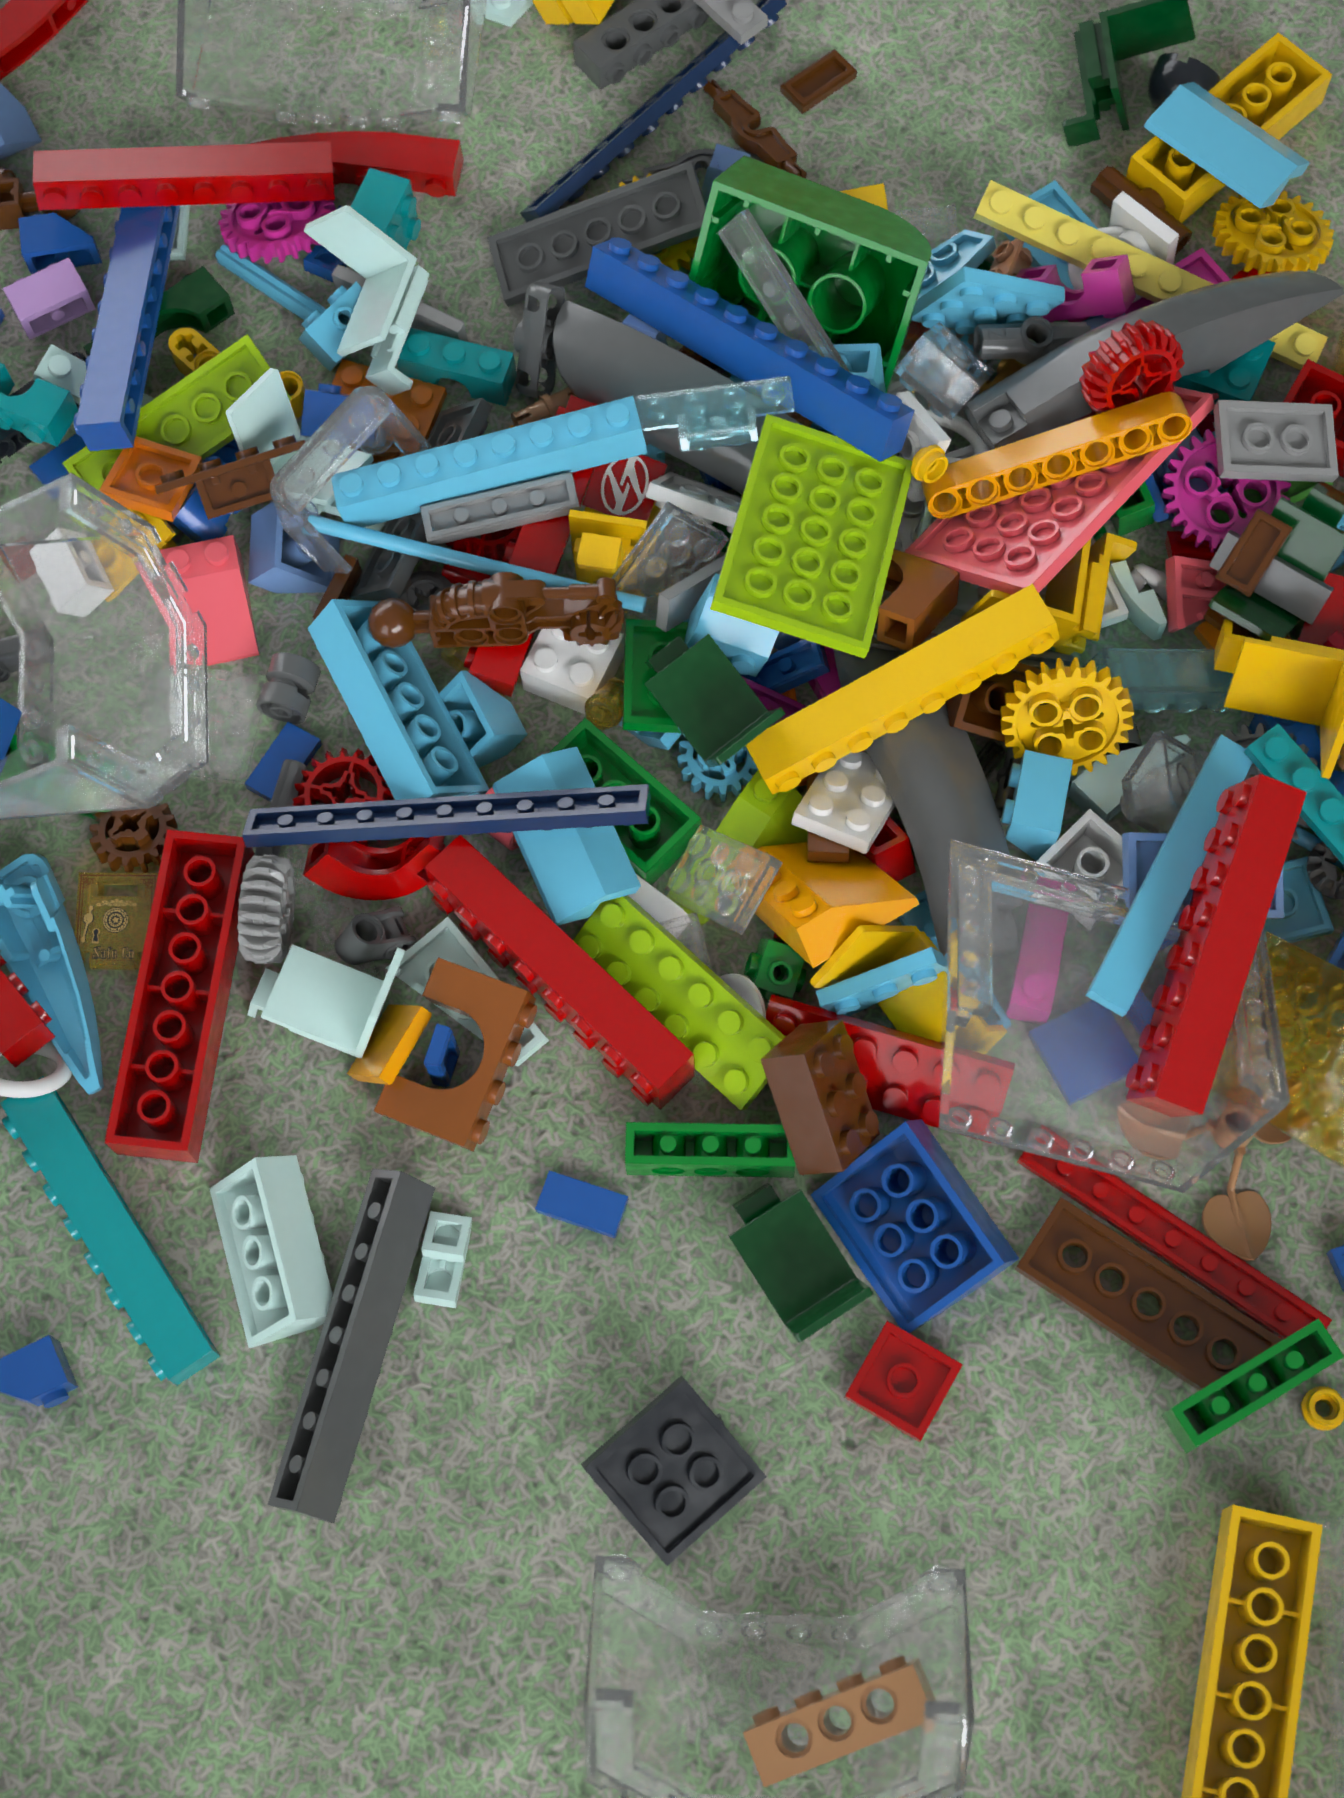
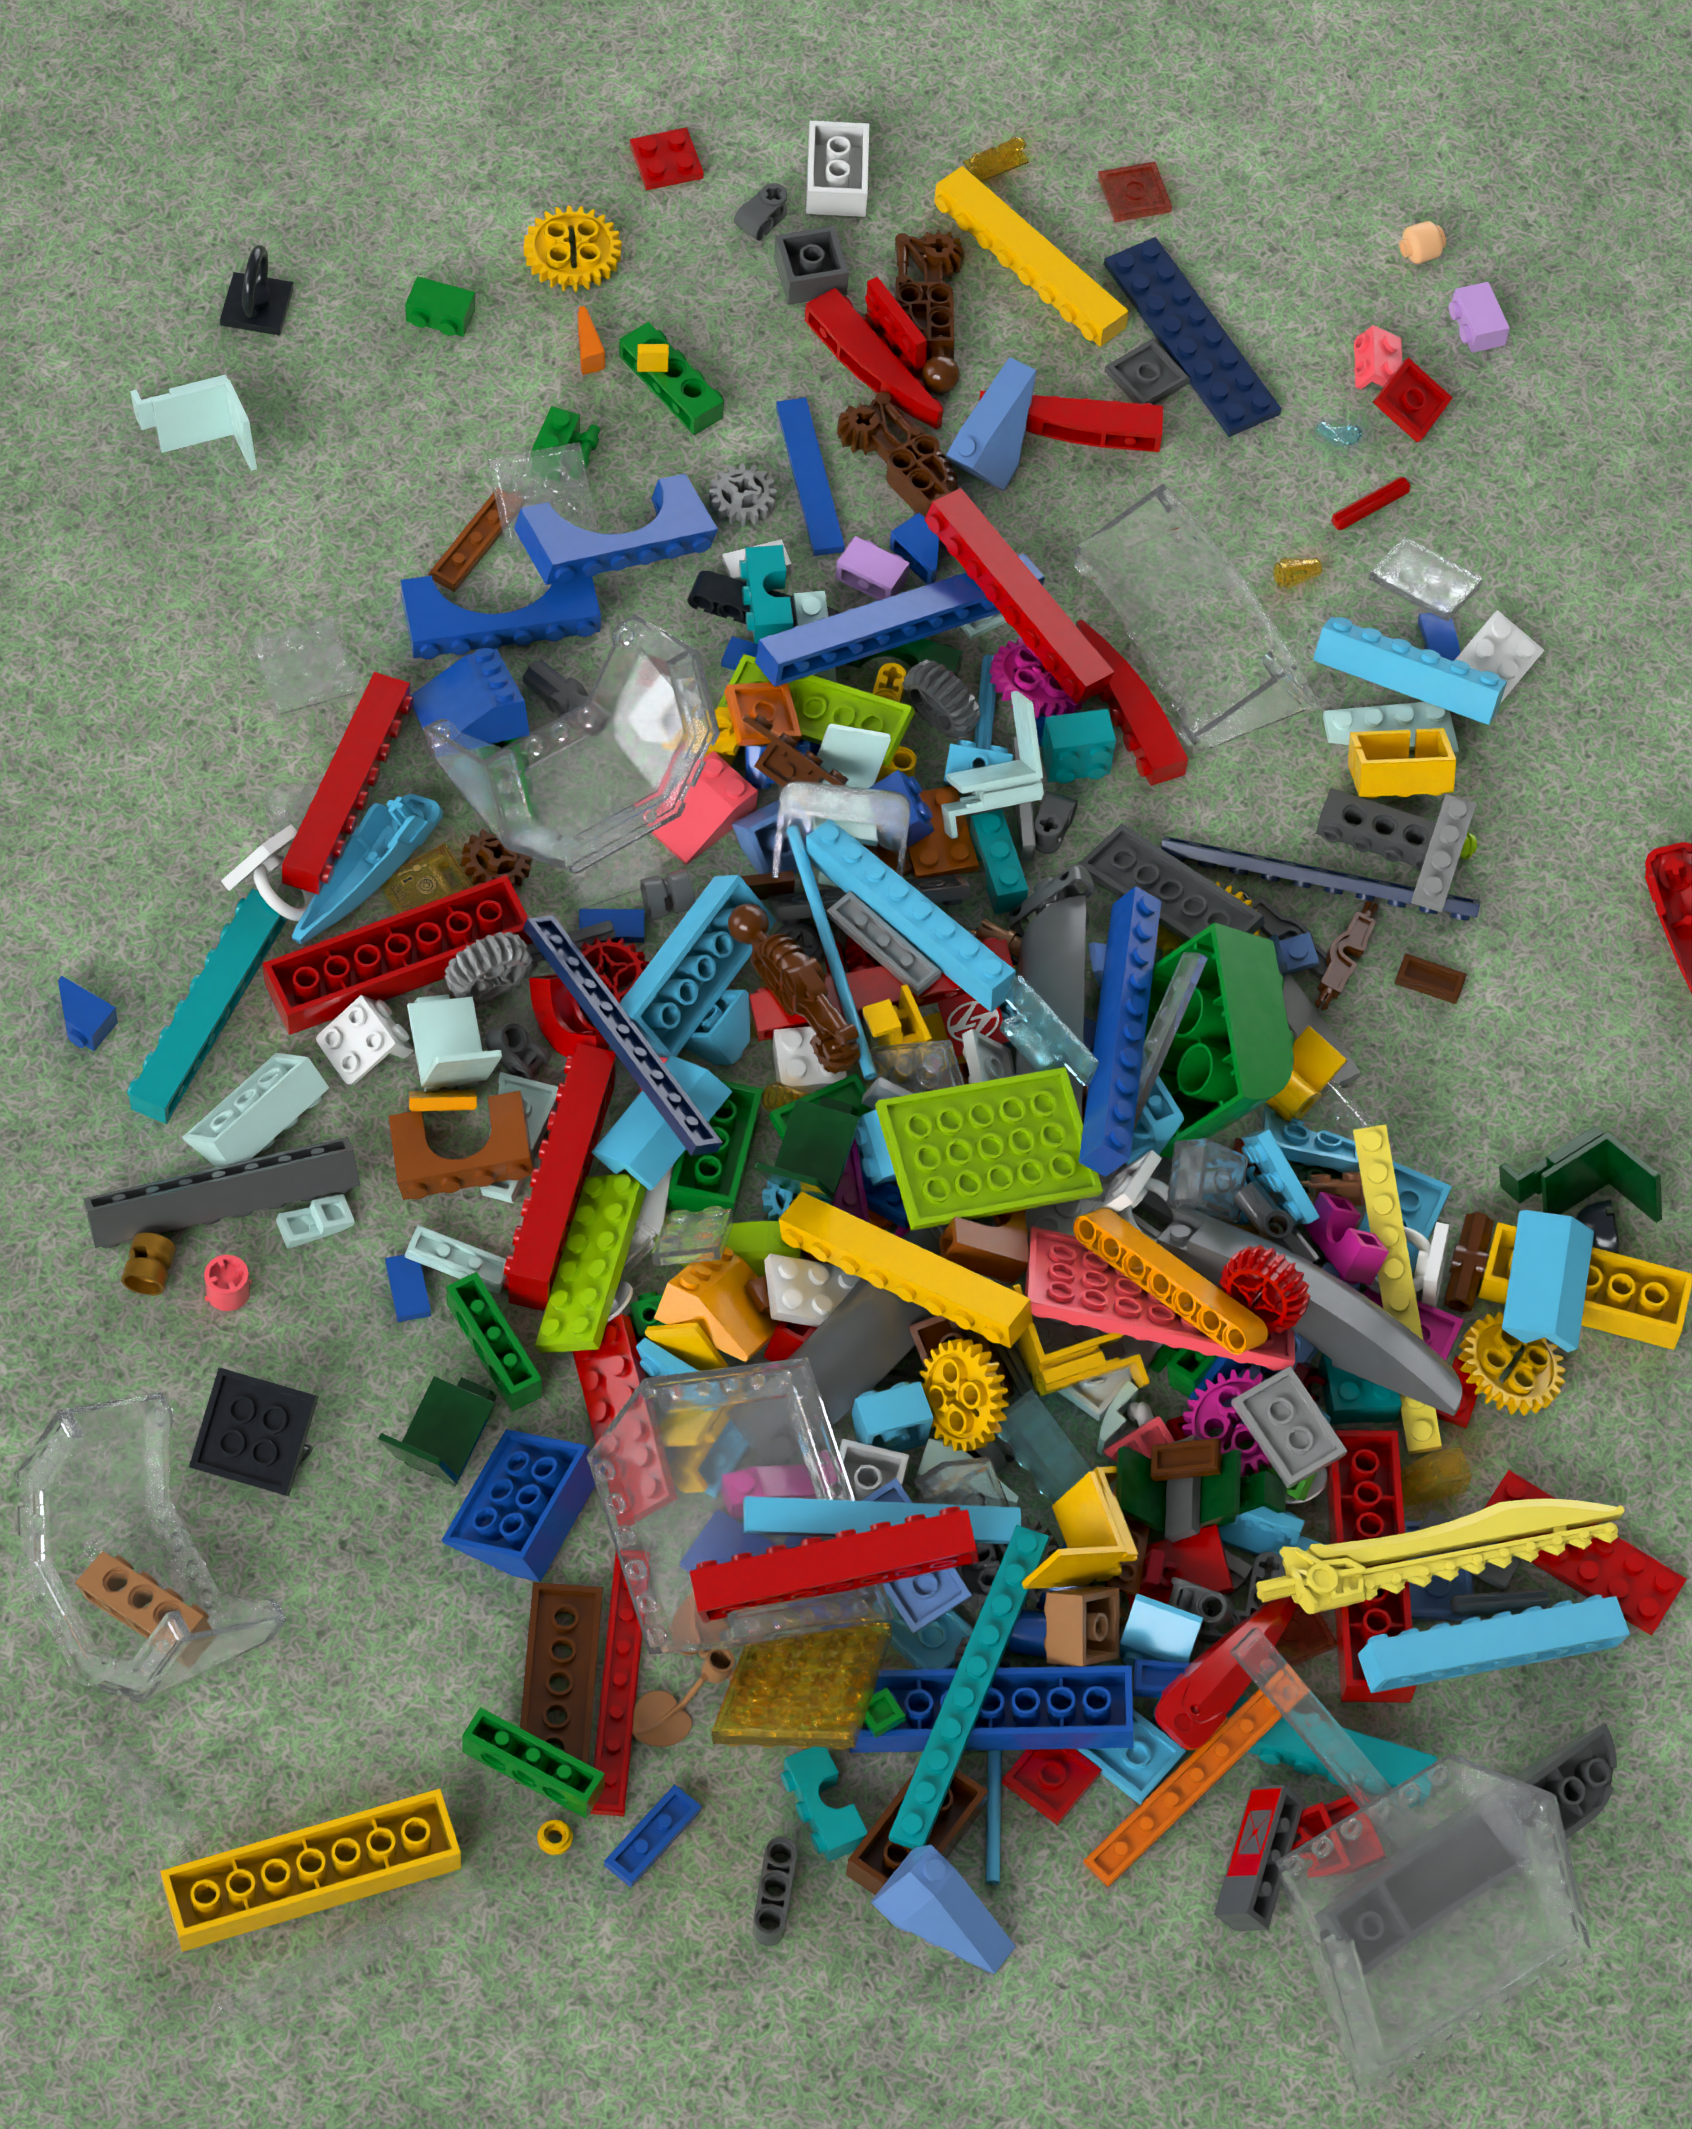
camera: 50 degrees right, 10 degrees down
blue tile [423,1023,460,1088] -> none
reddish brown brick [760,1019,880,1175] -> none
red plate [844,1321,963,1442] -> none
yellow plate [911,445,948,483] -> none
none -> pearl gold wheel [121,1233,176,1296]
none -> coral piece [204,1254,252,1311]
none -> white bracket [316,995,414,1085]
none -> light aqua tile [405,1225,506,1294]
none -> dark grey gear [902,659,981,739]
none -> dark grey piece [1034,791,1078,854]

